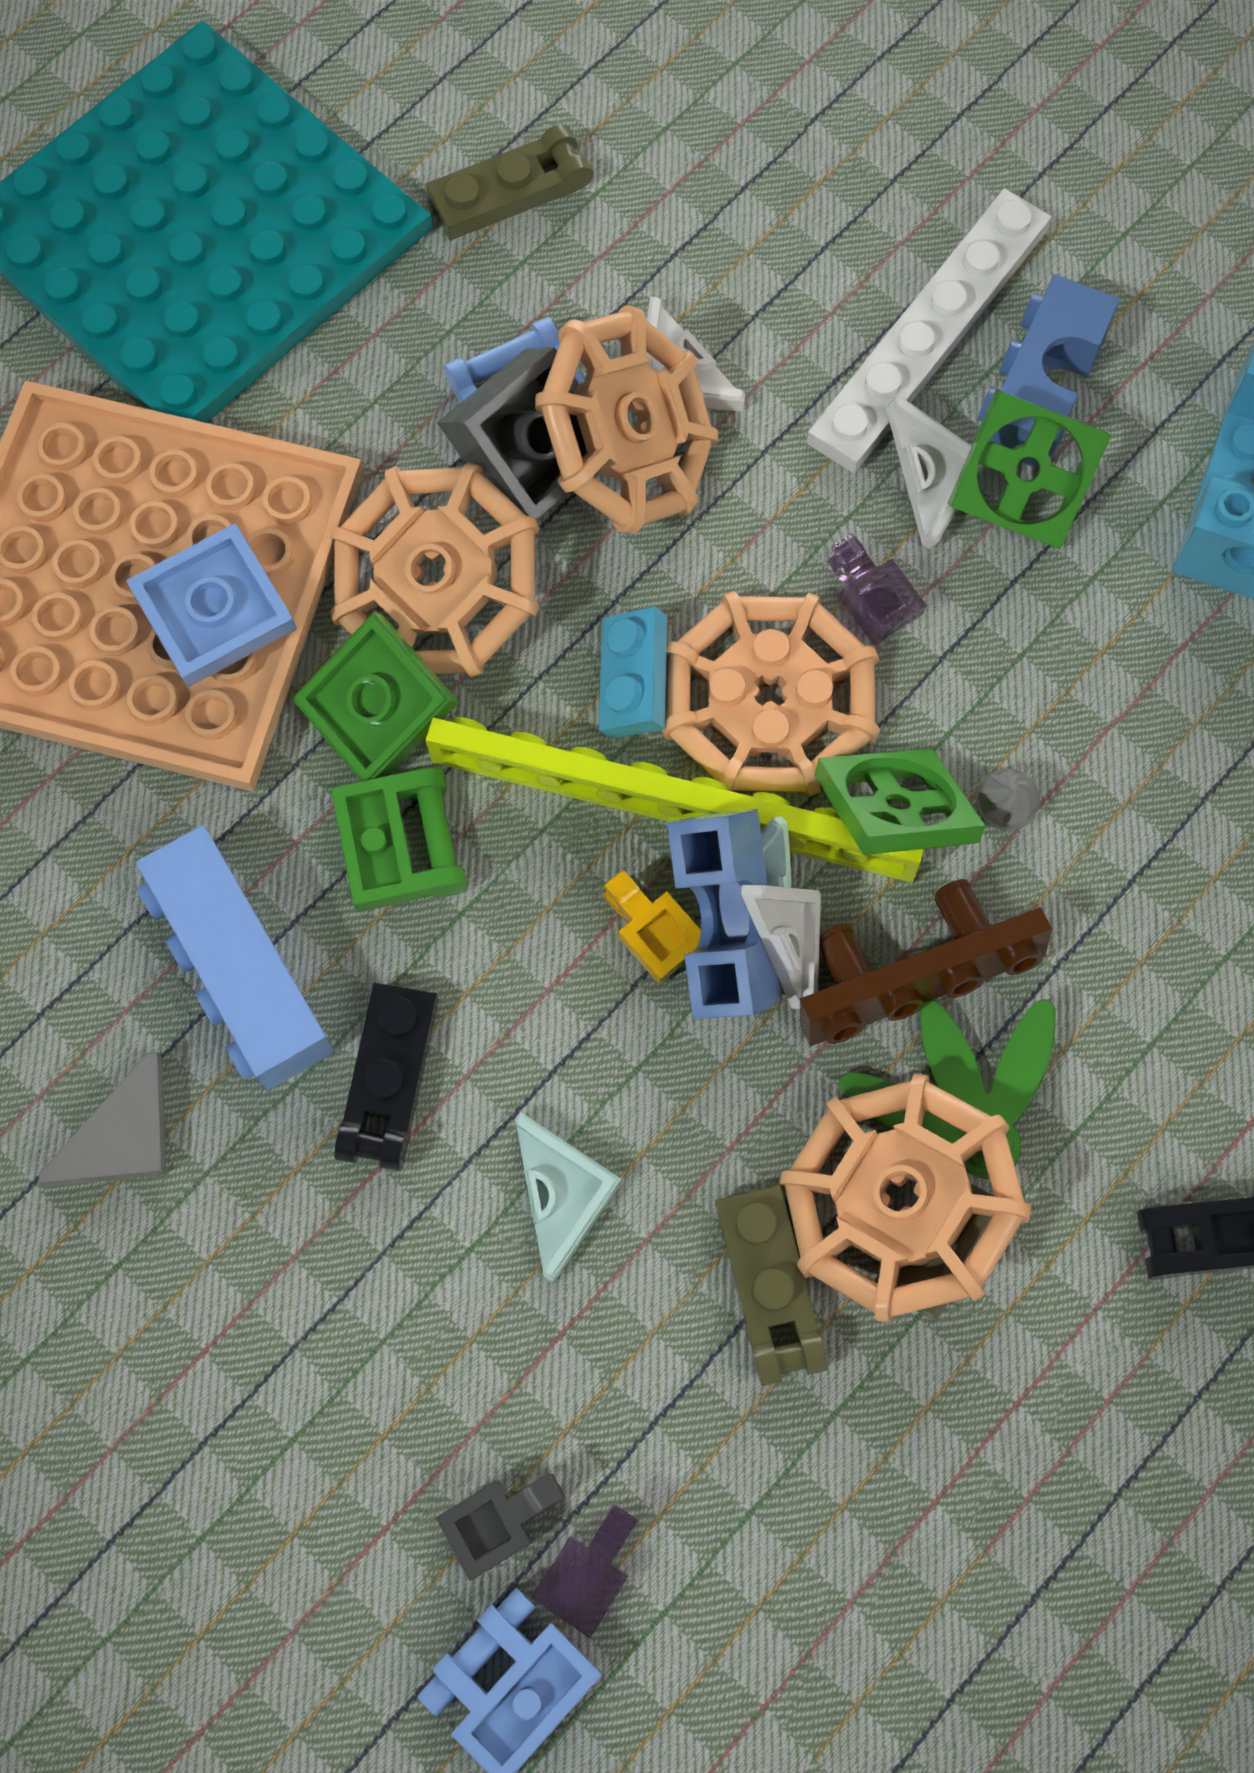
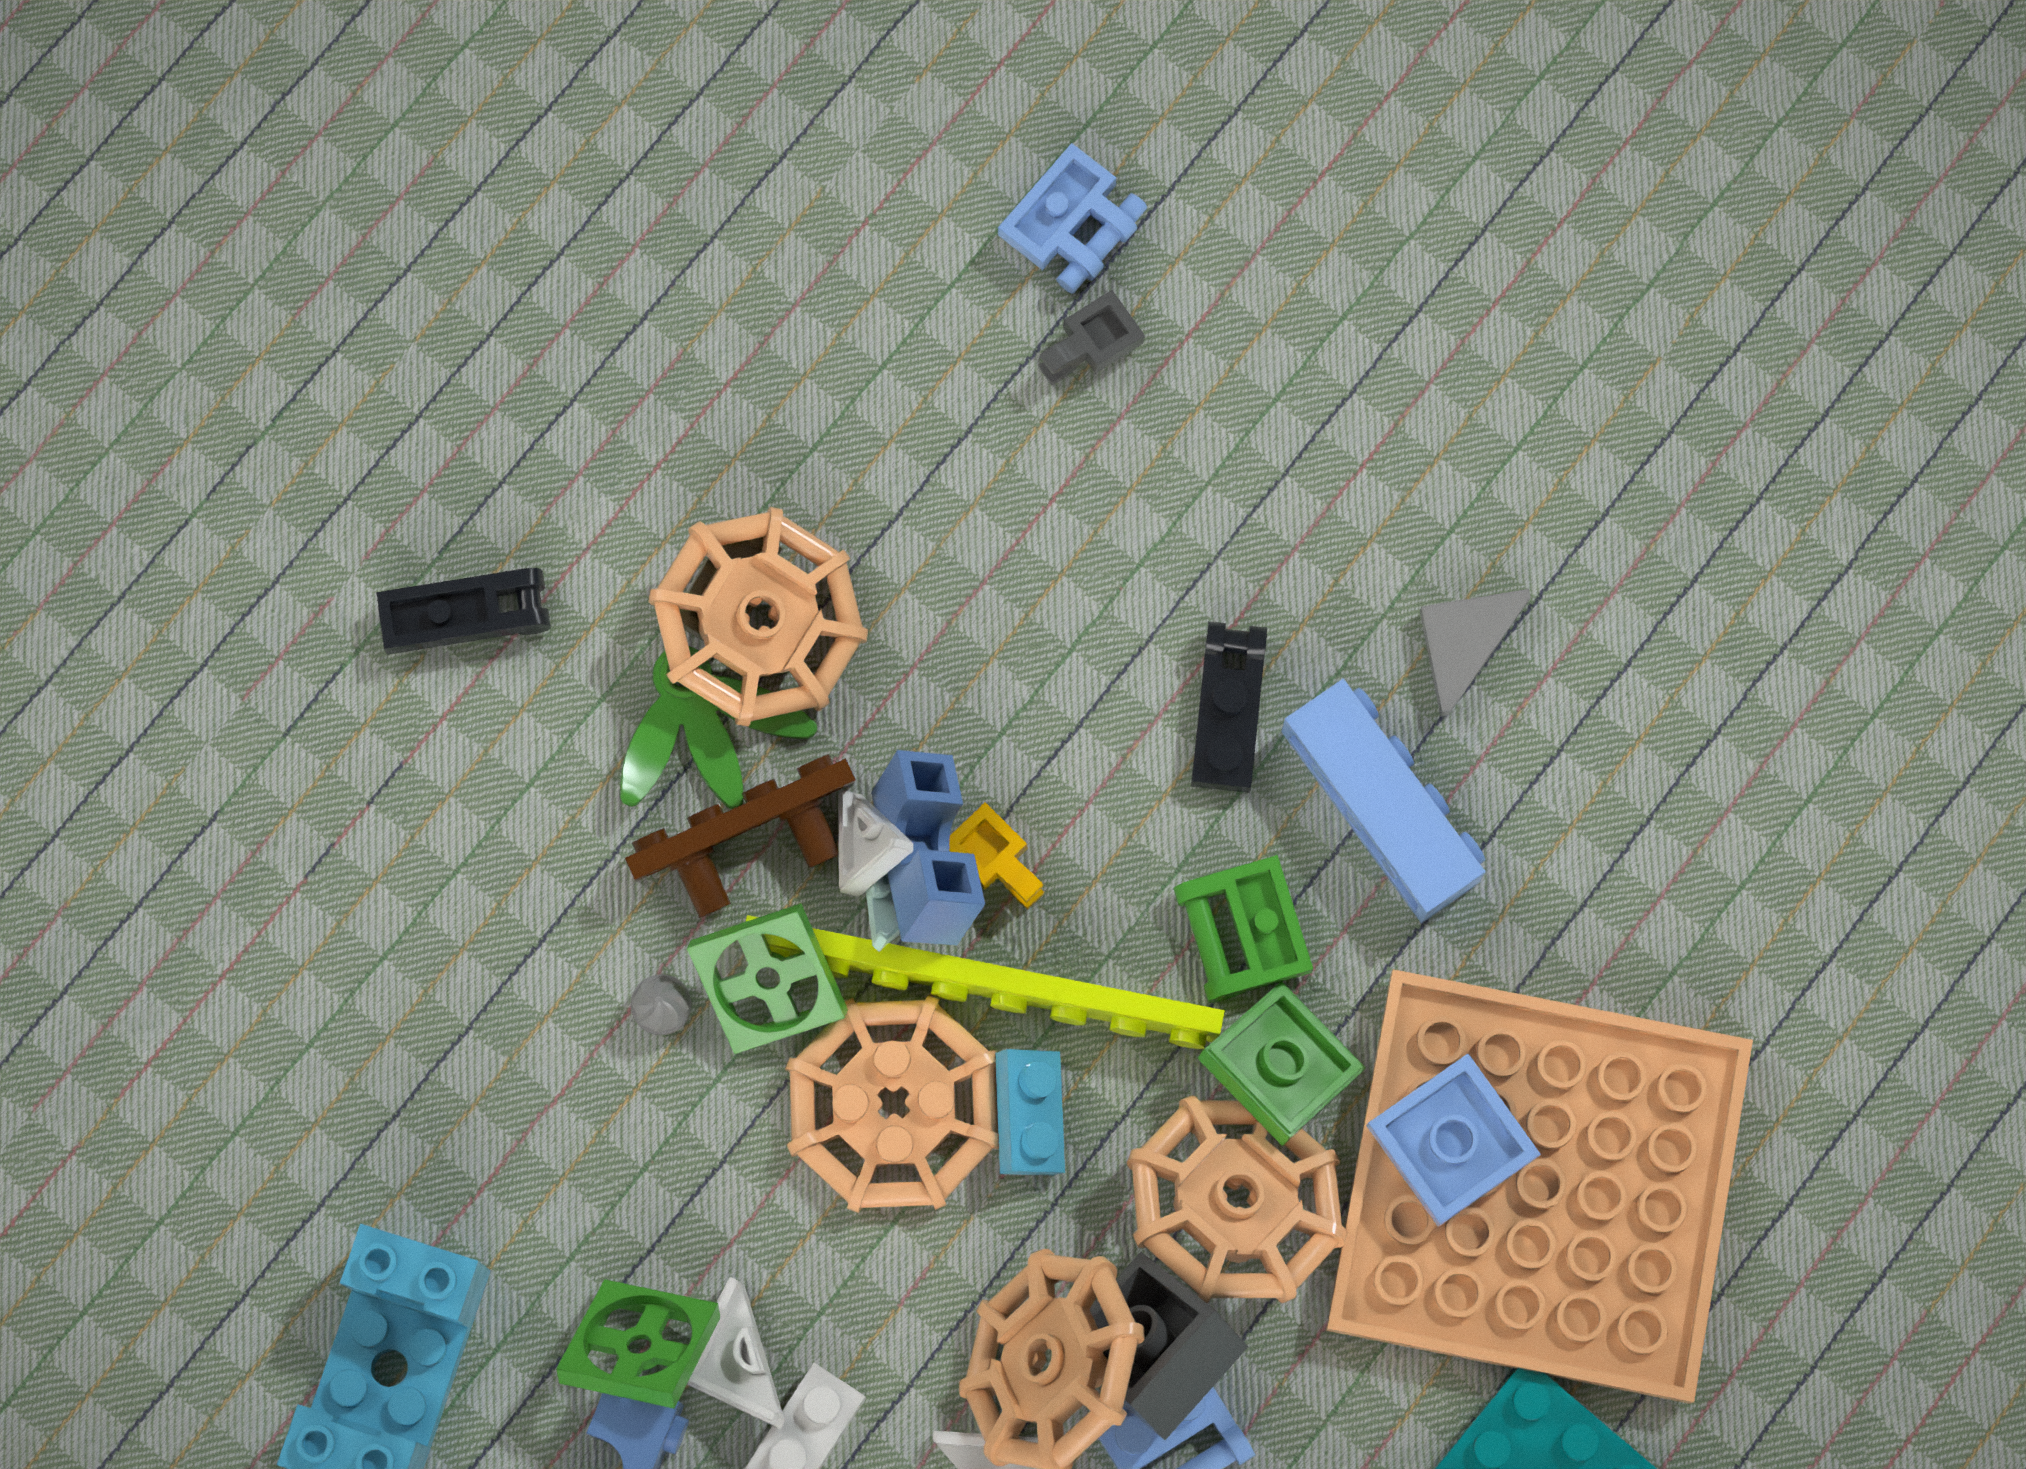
camera: 175 degrees right, 5 degrees up
light aqua tile [515,1112,622,1284] -> none
clear purple plate [532,1504,638,1638] -> none
olive plate [715,1185,828,1386] -> none
clear purple plate [828,534,927,645] -> none

